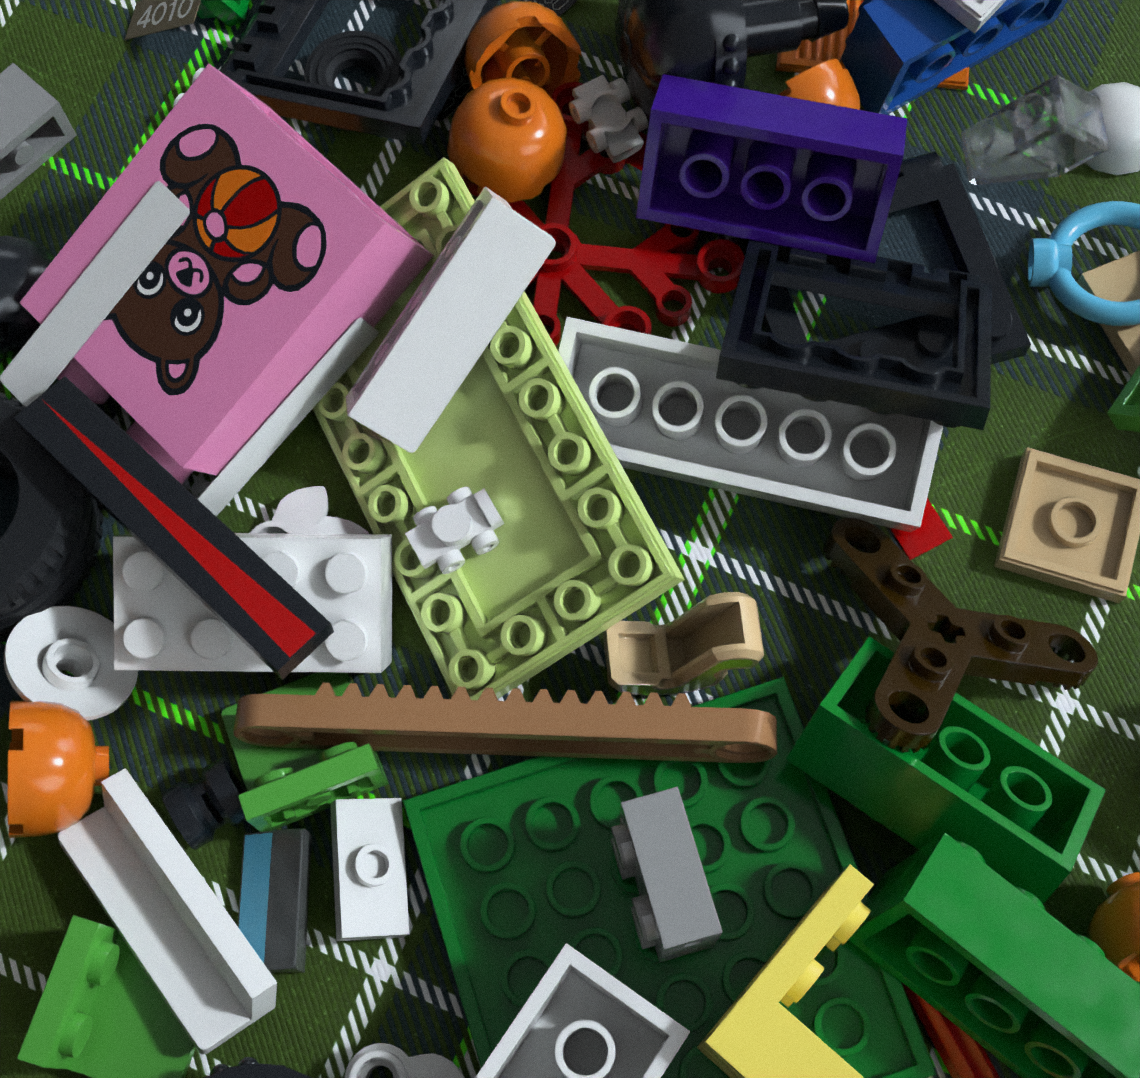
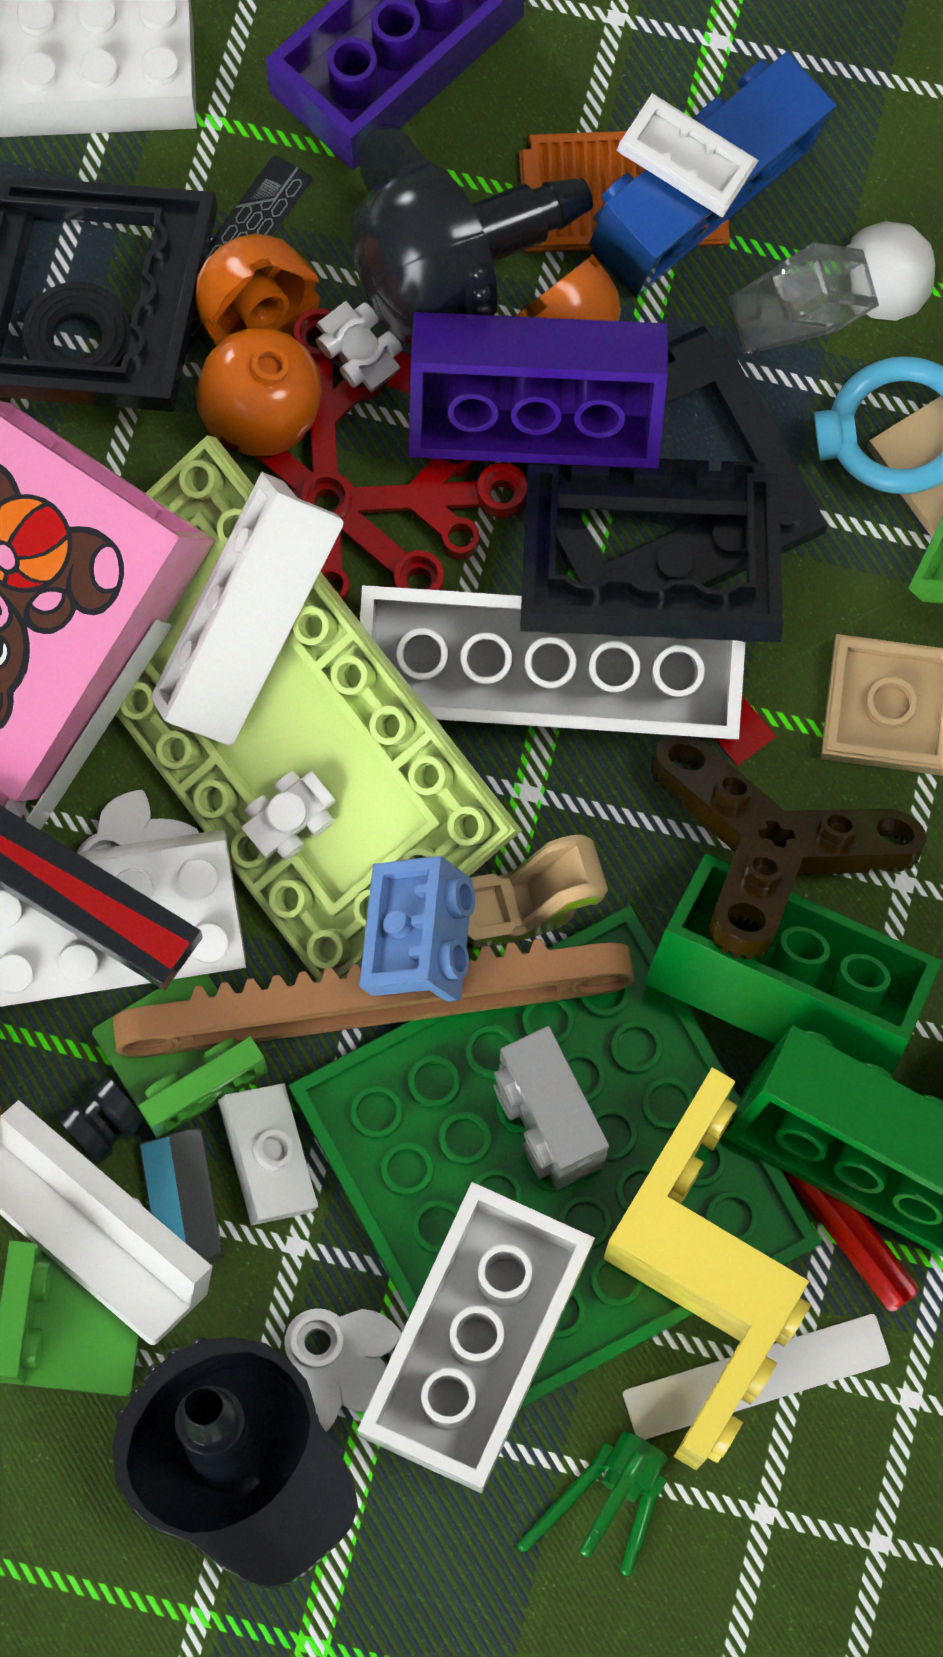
camera: 15 degrees left, 5 degrees up
none -> medium blue bracket [359,856,475,1002]

